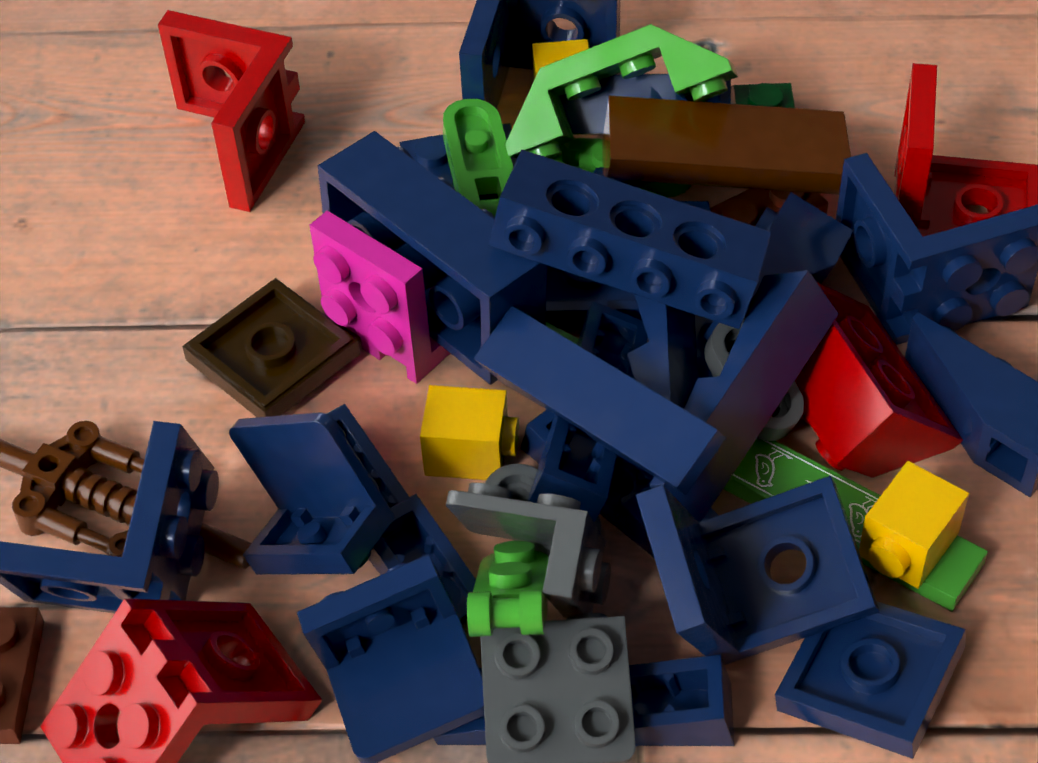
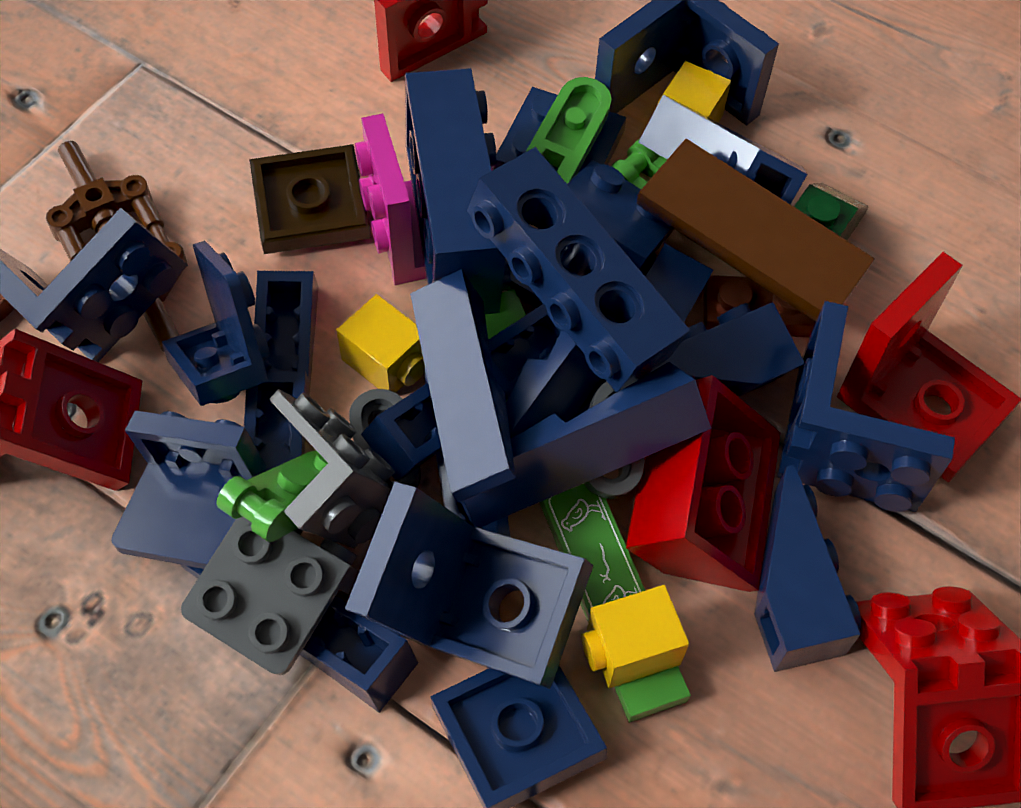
camera: 30 degrees right, 10 degrees up
bright green slope [505,24,738,159] -> none

